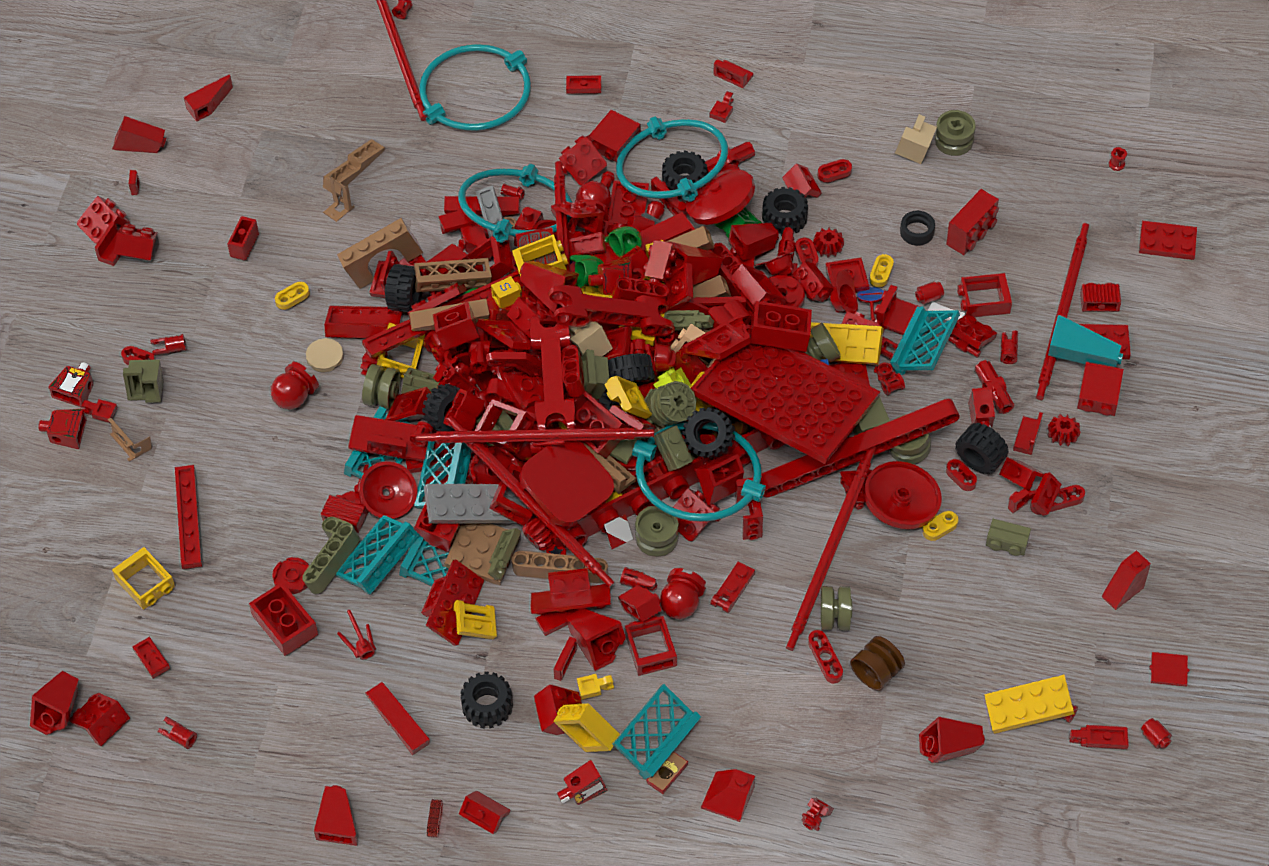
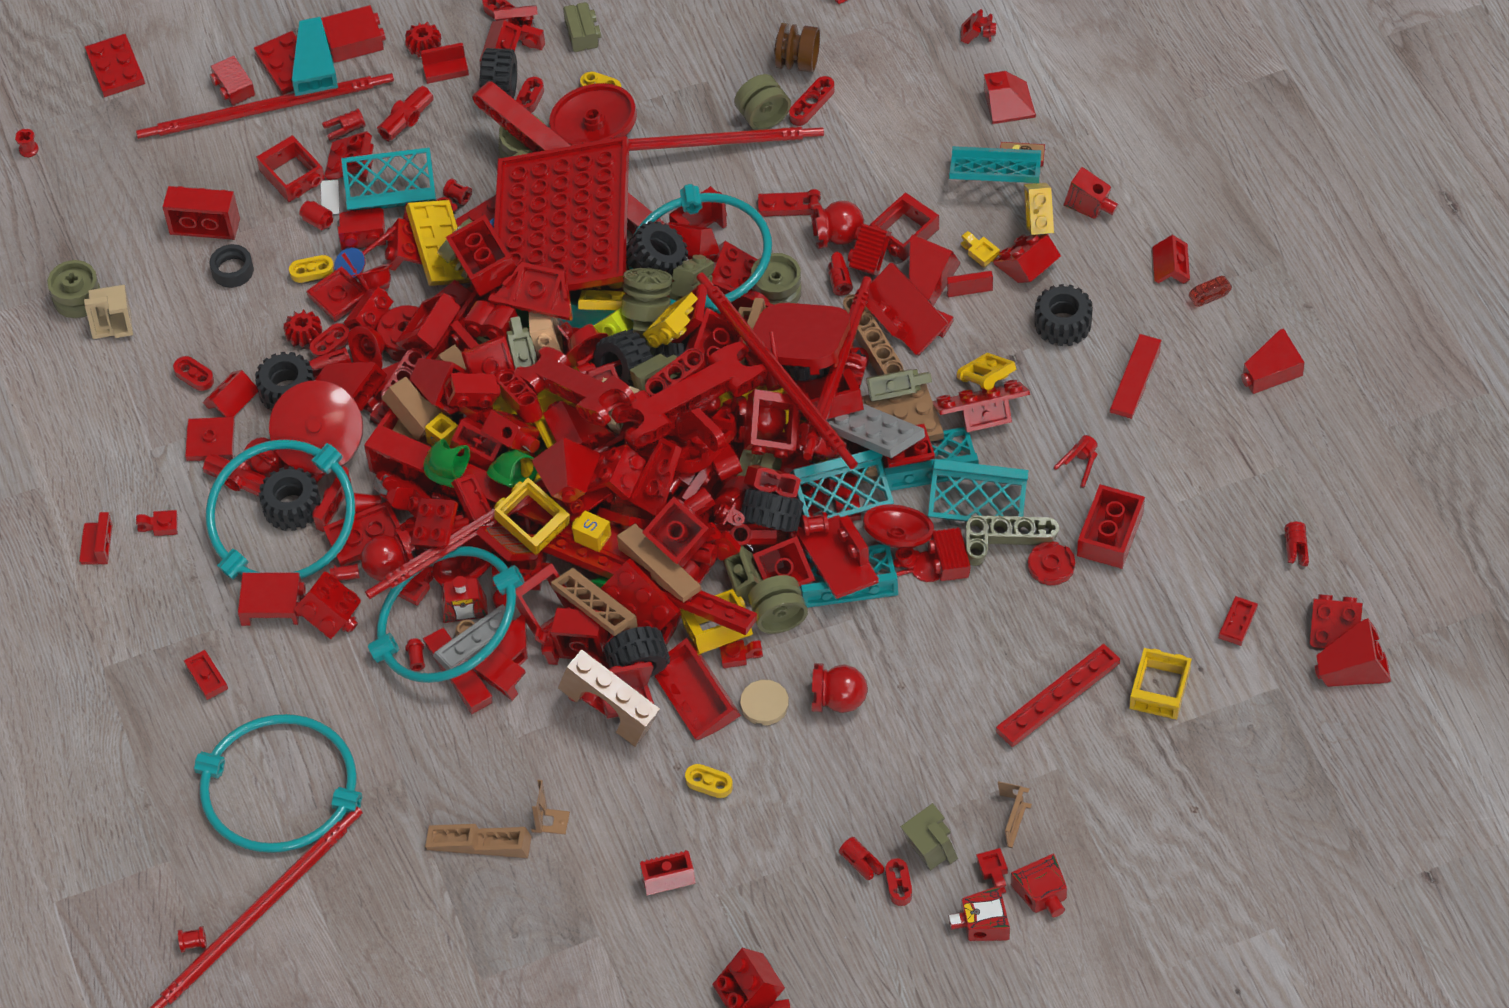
camera: 120 degrees left, 0 degrees up
red torso [968,387,995,427] -> none
none -> red plate [185,417,235,461]

